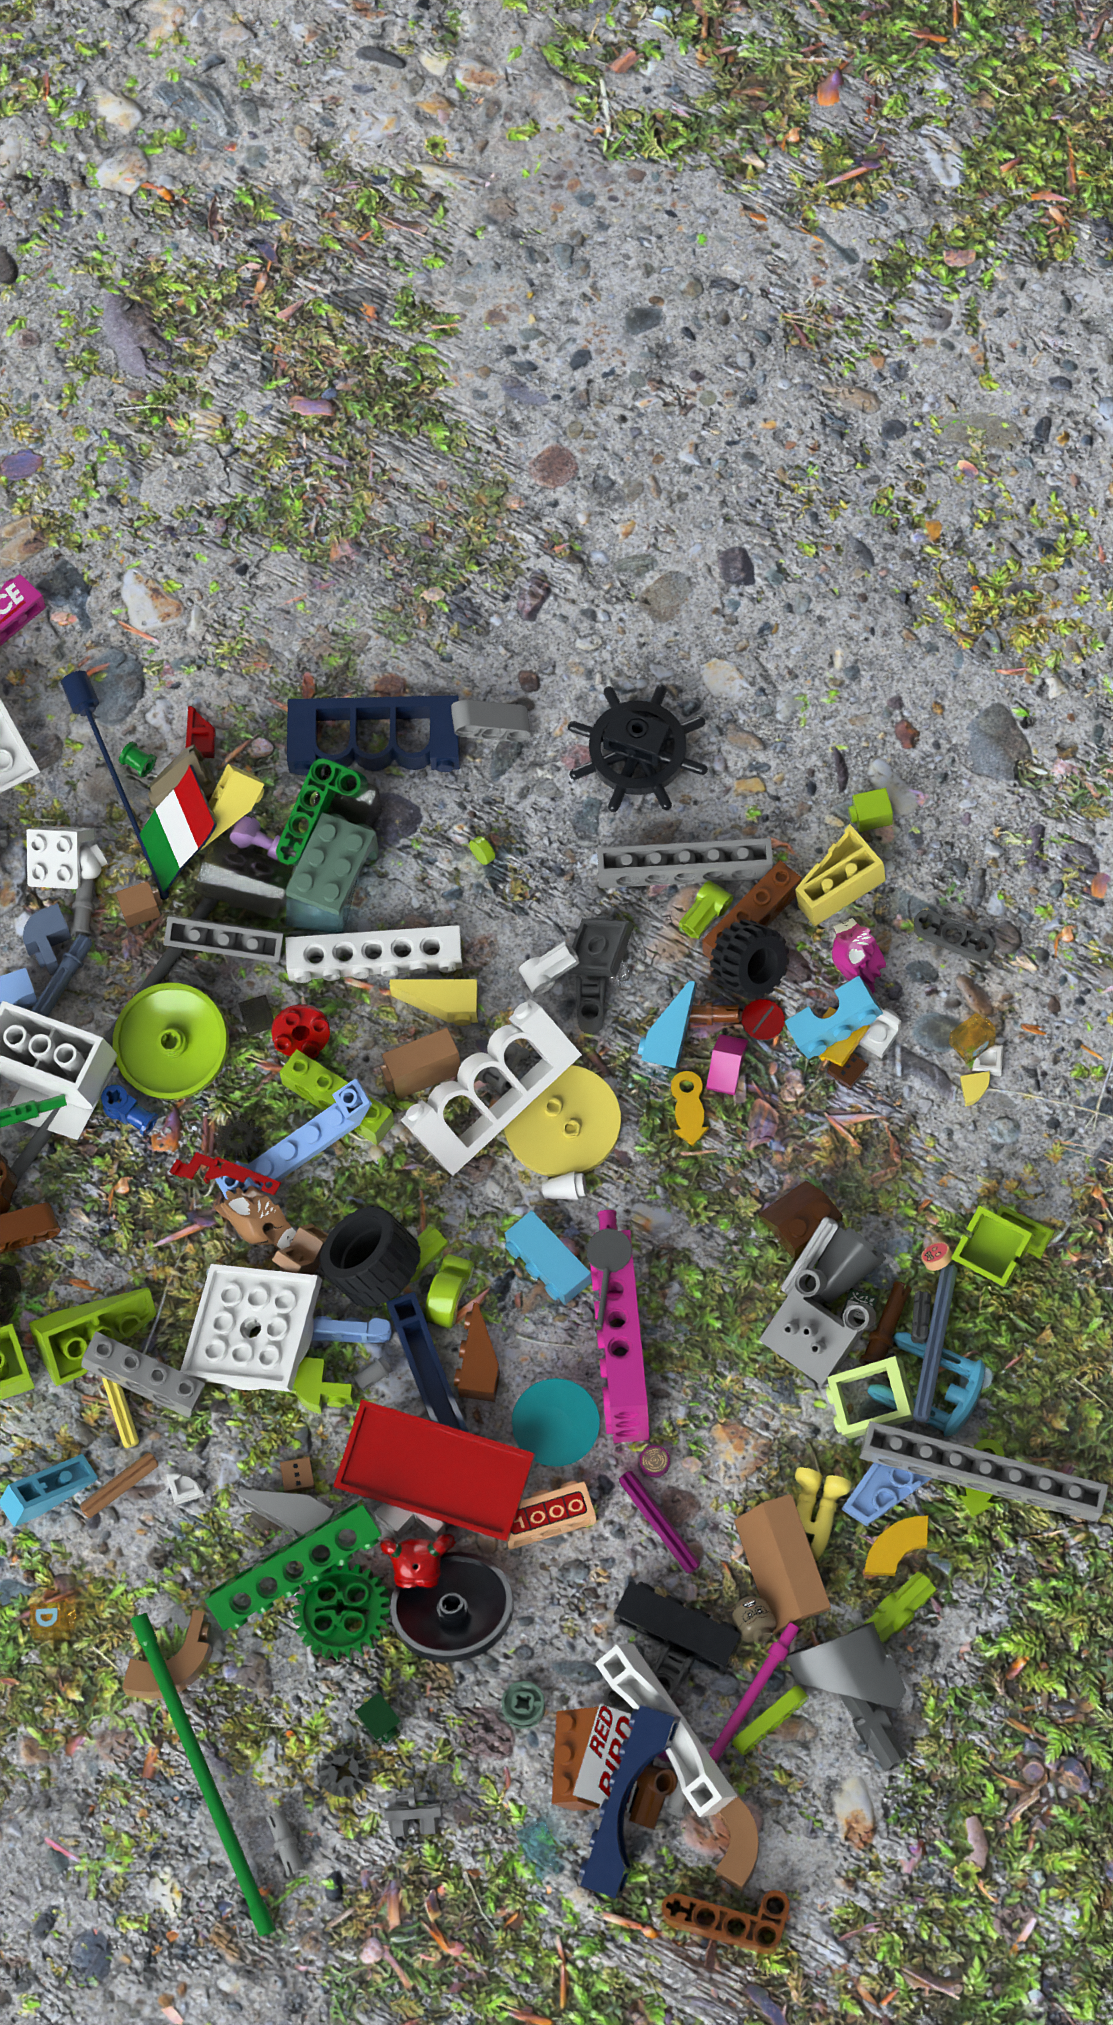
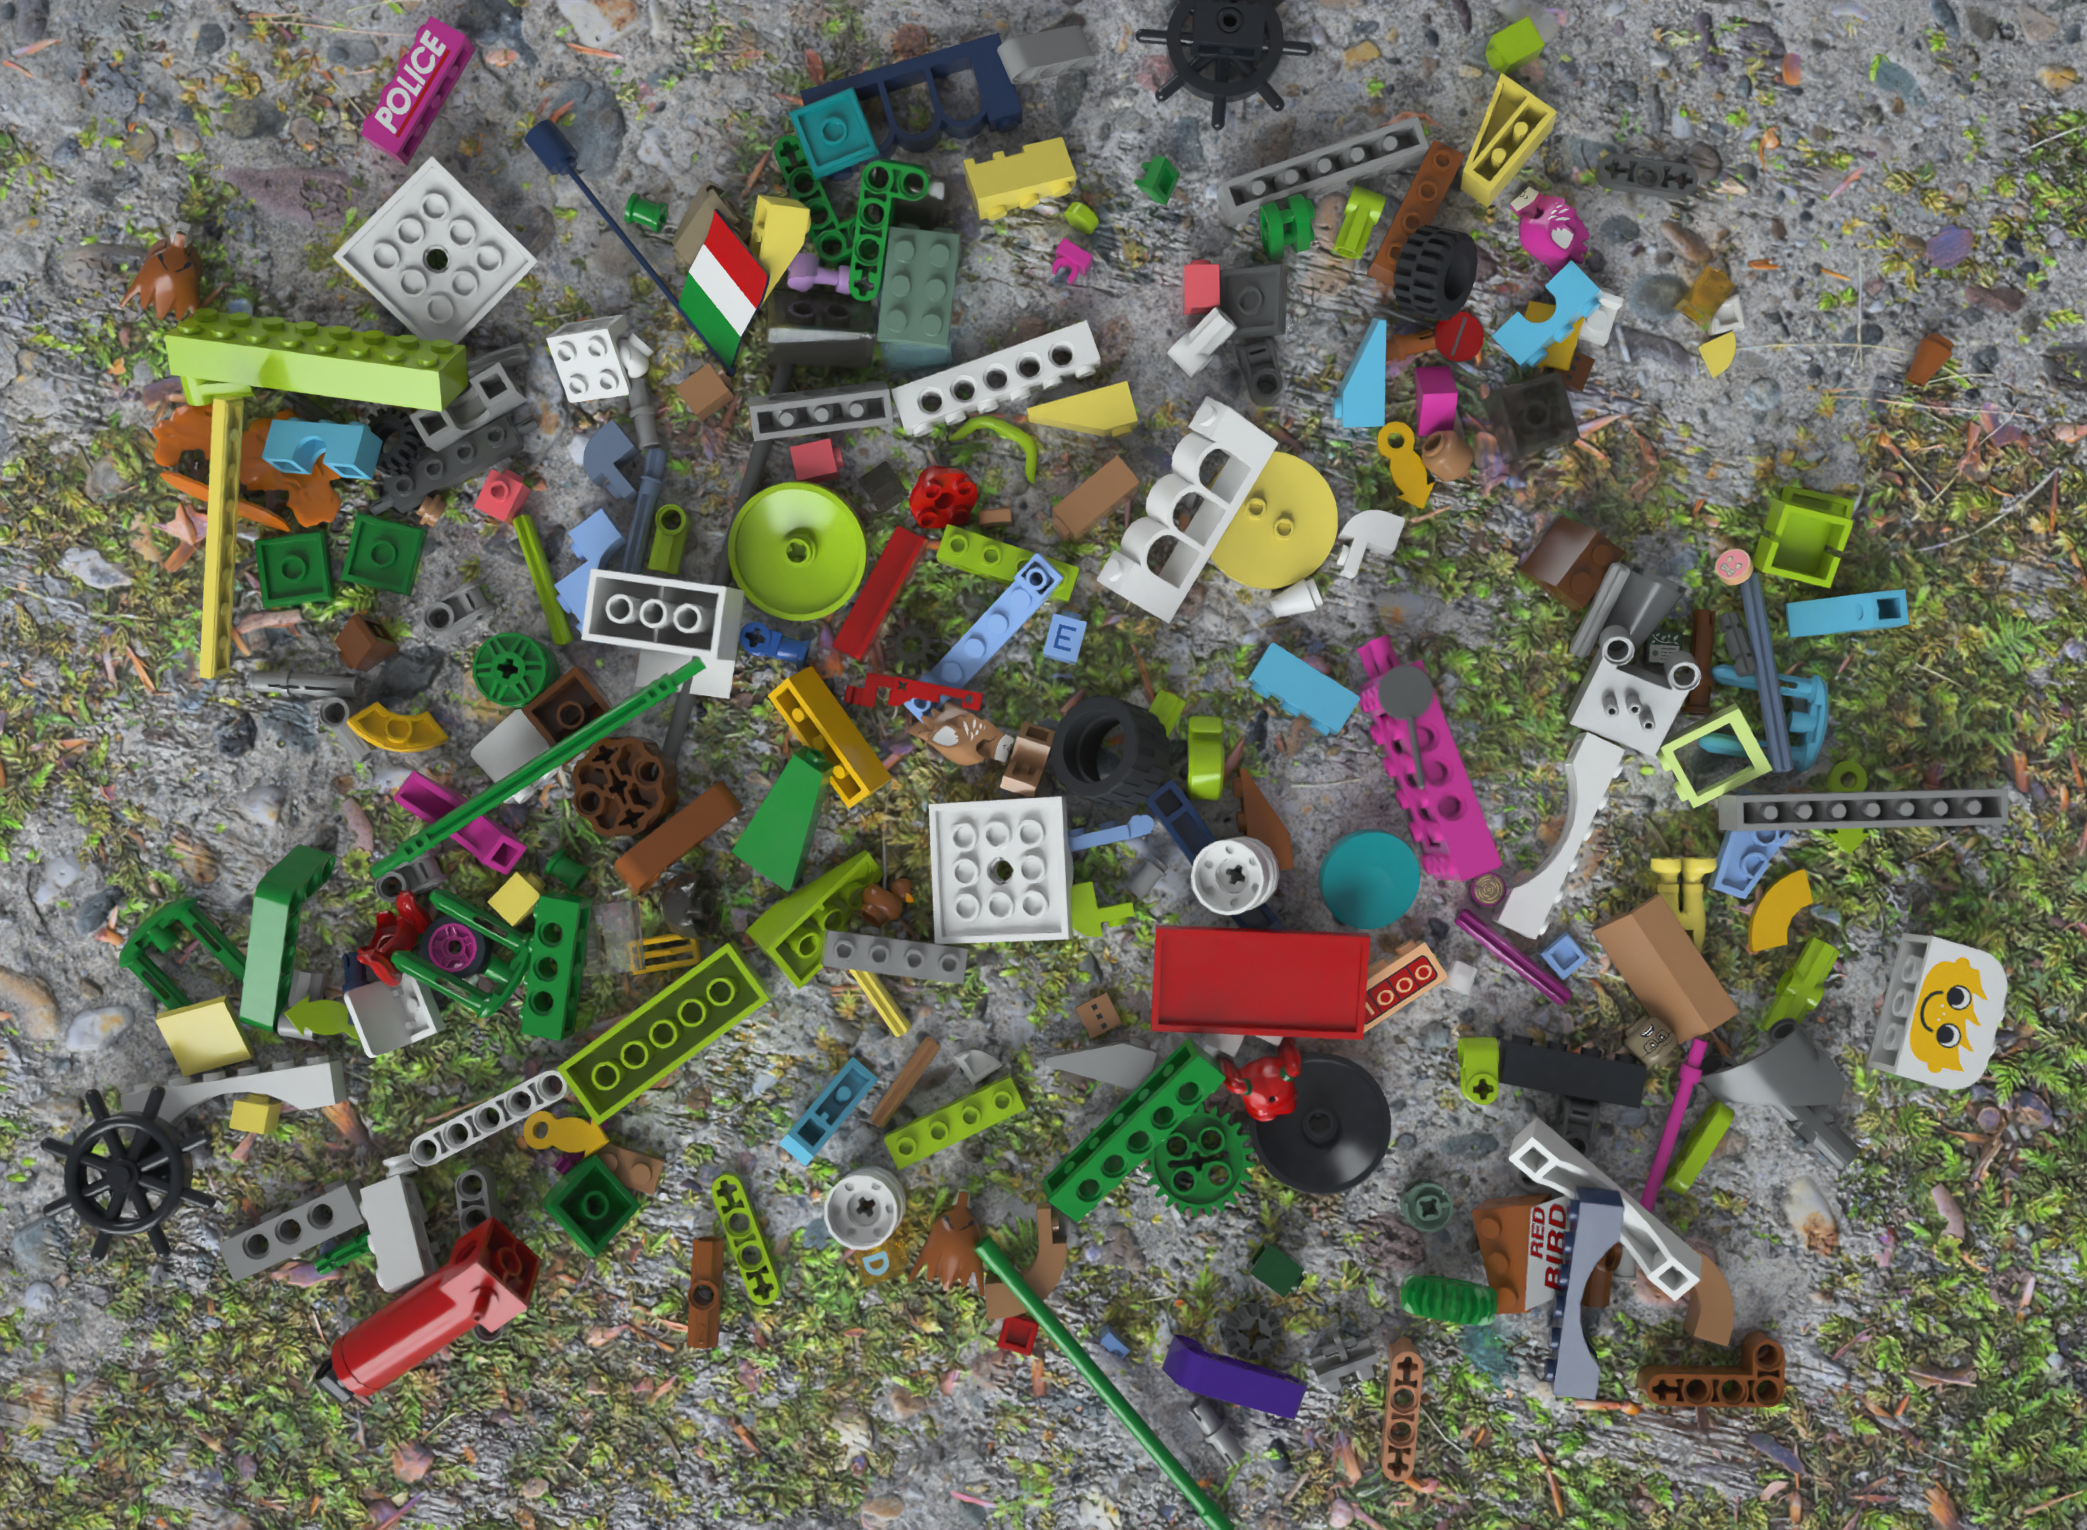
camera: 20 degrees left, 20 degrees up
red tile [186,706,216,758] -> none
none -> lime piece [648,504,693,576]
none -> green slope [731,745,834,892]
none -> yellow brick [767,666,893,809]
none -> green beam [774,135,879,269]
none -> teal tile [788,87,880,180]
none -> coral brick [789,438,845,484]
none -> white wheel [824,1166,906,1250]
none -> red panel [832,525,929,663]
none -> dark orange animal [858,878,915,928]
none -> lime brick [883,1073,1026,1170]
none -> dark orange piece [907,1188,985,1296]
none -> lime animal [948,415,1038,484]
none -> light yellow wedge [963,137,1076,221]
none -> medium nougat tile [978,507,1015,528]
none -> red tile [997,1314,1039,1356]
none -> light blue brick [1043,610,1087,665]
none -> dark pink tile [1052,238,1093,285]
none -> medium blue tile [1100,1324,1132,1359]
none -> green tile [1134,155,1180,205]
none -> dark purple beam [1162,1334,1308,1419]
none -> coral brick [1182,259,1220,315]
none -> white wheel [1191,836,1280,915]
none -> green brick [1259,193,1315,262]
none -> white brick [1336,510,1405,579]
none -> nougat beam [1380,1337,1424,1482]
none -> green gear [1400,1274,1498,1326]
none -> medium nougat head [1421,430,1474,482]
none -> white hose [1442,960,1478,996]
none -> lime piece [1457,1037,1499,1105]
none -> clear smoke brick [1484,371,1580,465]
none -> white arch [1490,732,1625,939]
none -> light blue tile [1538,931,1589,981]
none -> medium azure slope [1785,589,1909,638]
none -> white brick [1867,933,2008,1090]

